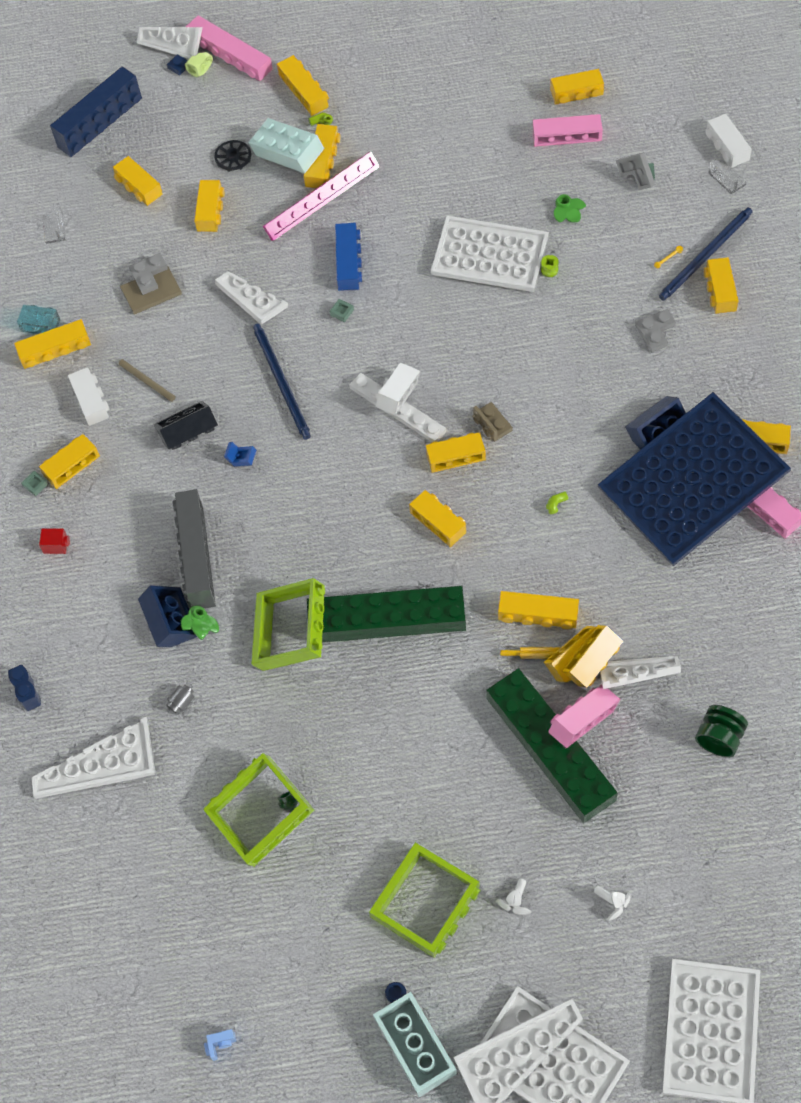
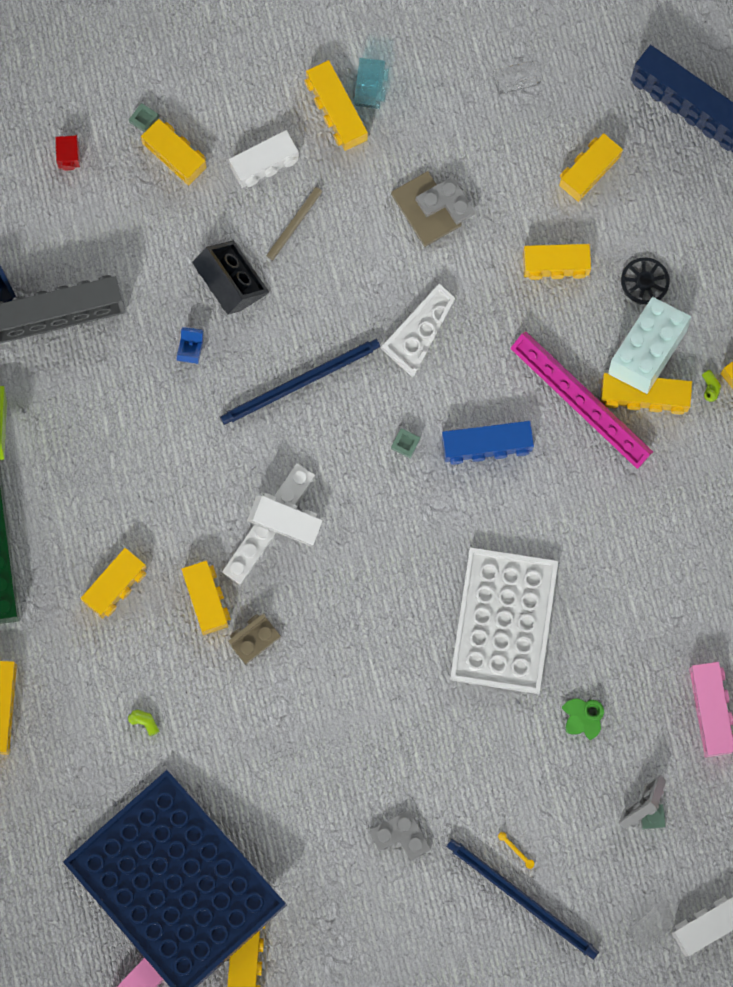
camera: 75 degrees right, 15 degrees up
lime wheel [541,255,559,277] -> none
dark blue slope [625,396,686,450] -> none
yellow brick [704,257,739,314] -> none

